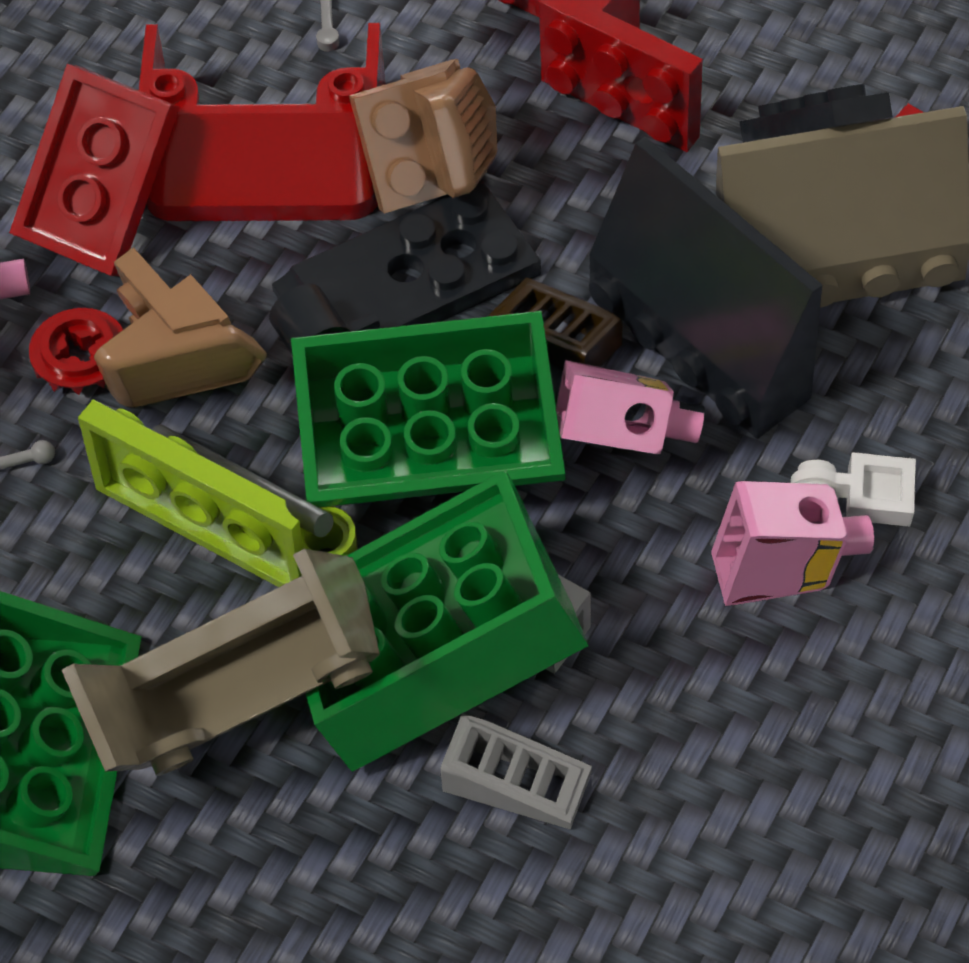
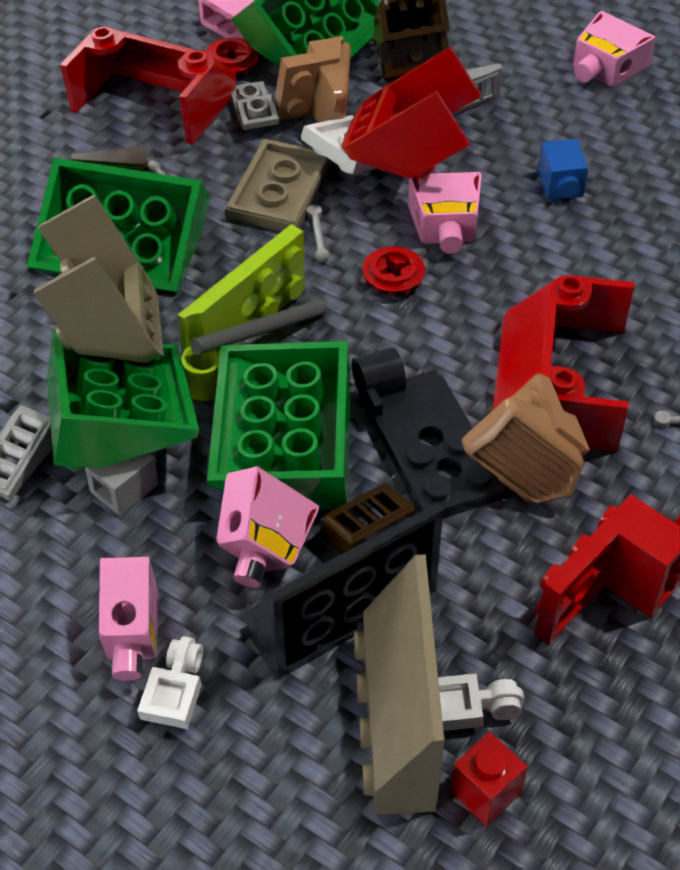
camera: 95 degrees right, 5 degrees down
red plate [9,64,180,276] -> none
medium nougat piece [94,247,267,407] -> none
black plate [739,84,893,143] -> none

